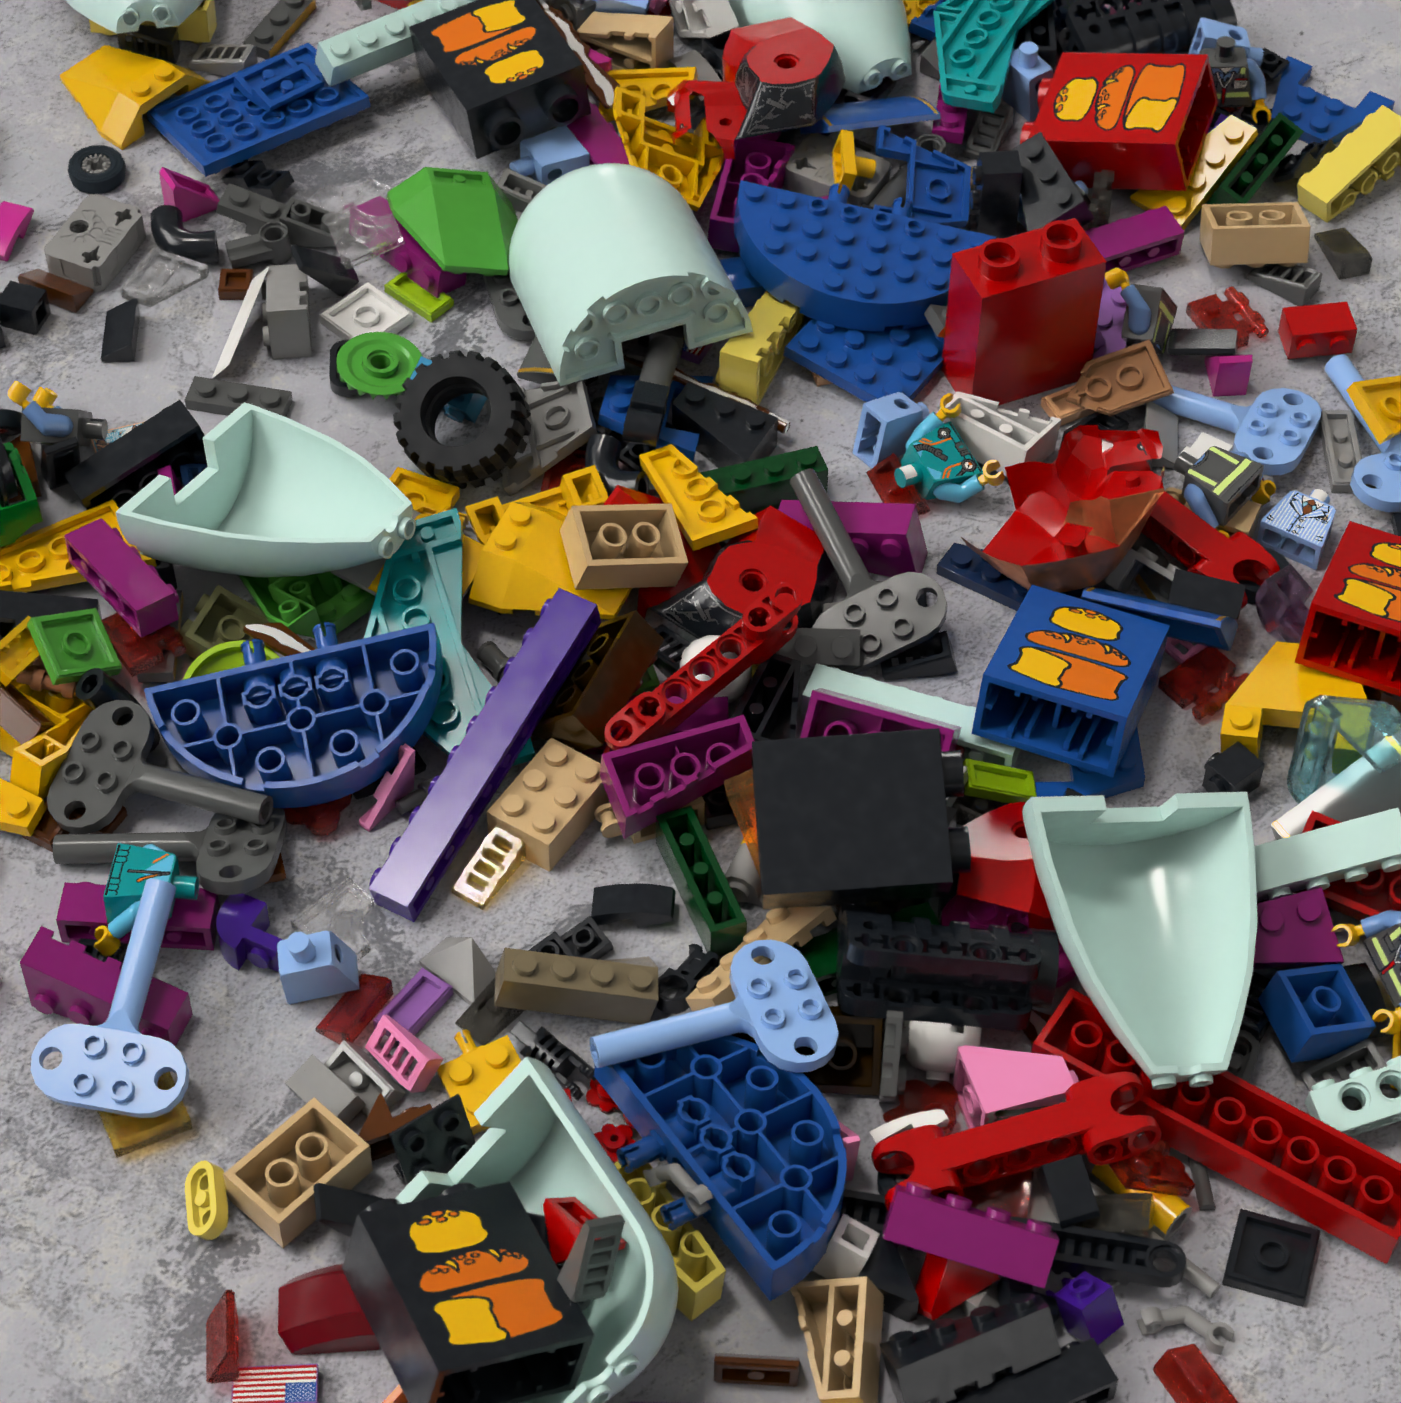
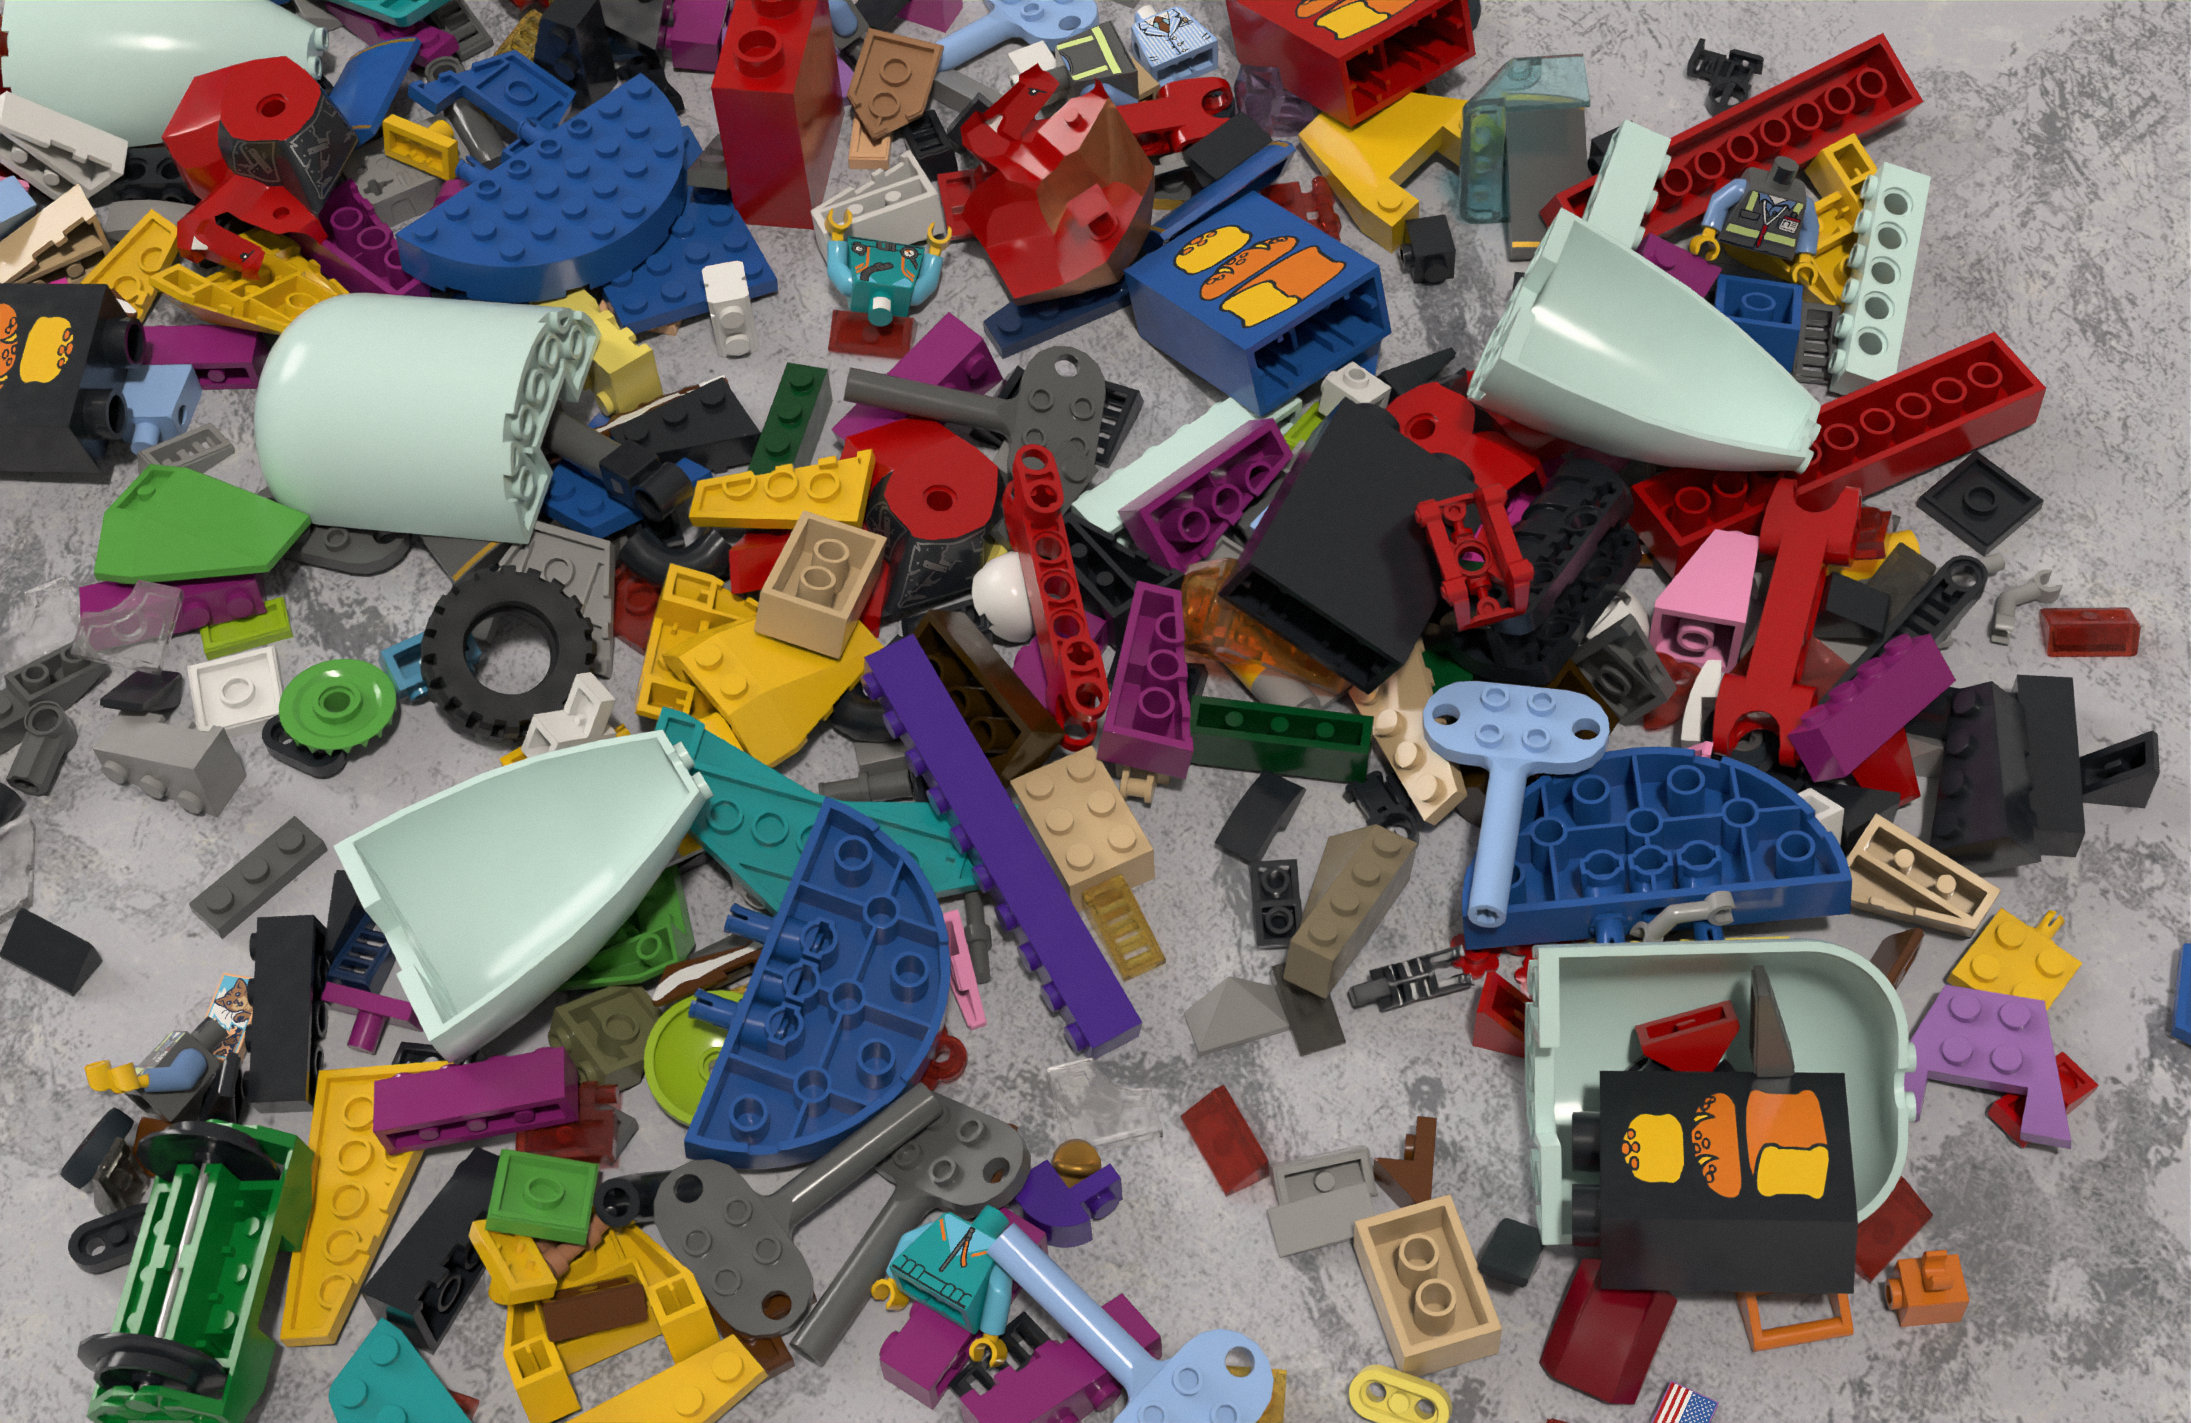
camera: 55 degrees left, 5 degrees up
white sticker [212,266,269,378] -> none
reddish brown tile [218,269,255,300] -> none
light blue torso [277,930,360,1005] -> none
bright pink slope [365,1014,443,1093] -> none
medium lavender tile [373,968,453,1043] -> none
black hinge [389,1094,476,1185] -> none
yellow plate [437,1030,521,1135] -> none
light blue torso [852,392,930,472] -> none
dark purple brick [1045,1271,1124,1345] -> none
none -> white brick [521,672,617,758]
none -> white brick [702,260,760,357]
none -> pearl gold tile [1051,1139,1102,1188]
none -> white brick [1318,361,1392,416]
none -> red piece [1414,482,1535,631]

